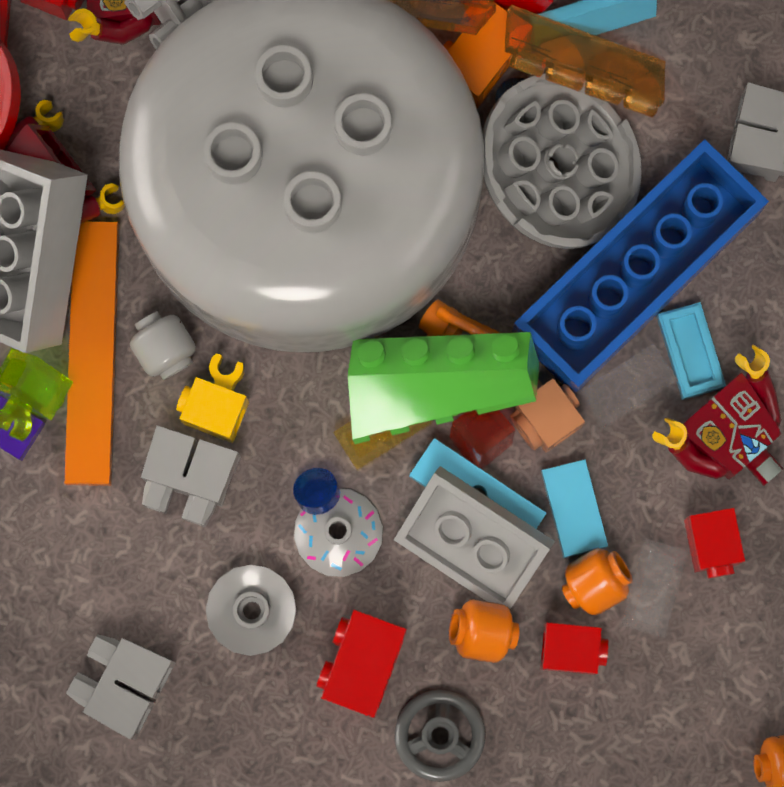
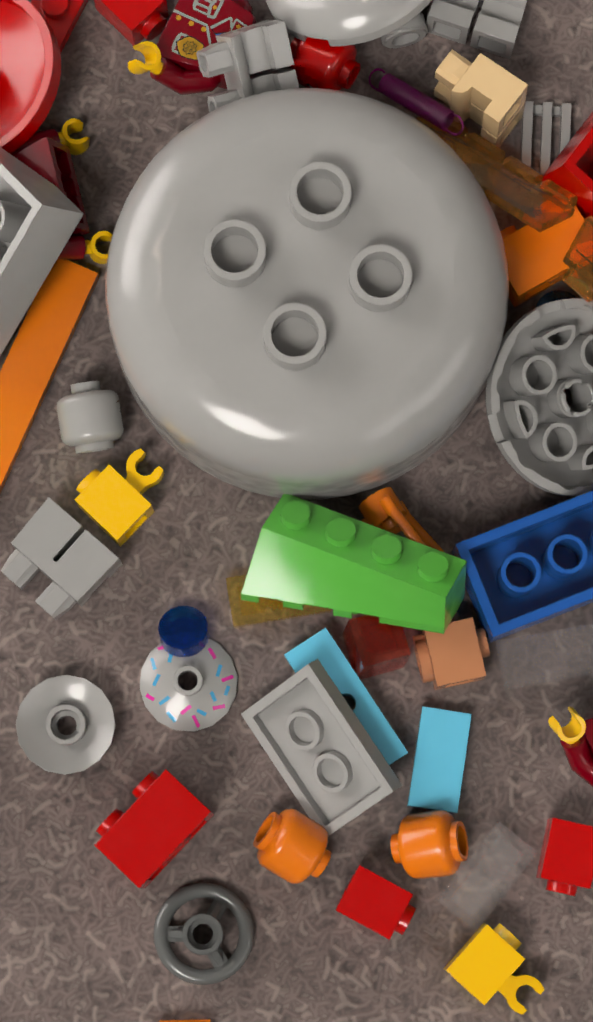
camera: 20 degrees right, 0 degrees up
none -> yellow brick [443,923,544,1014]

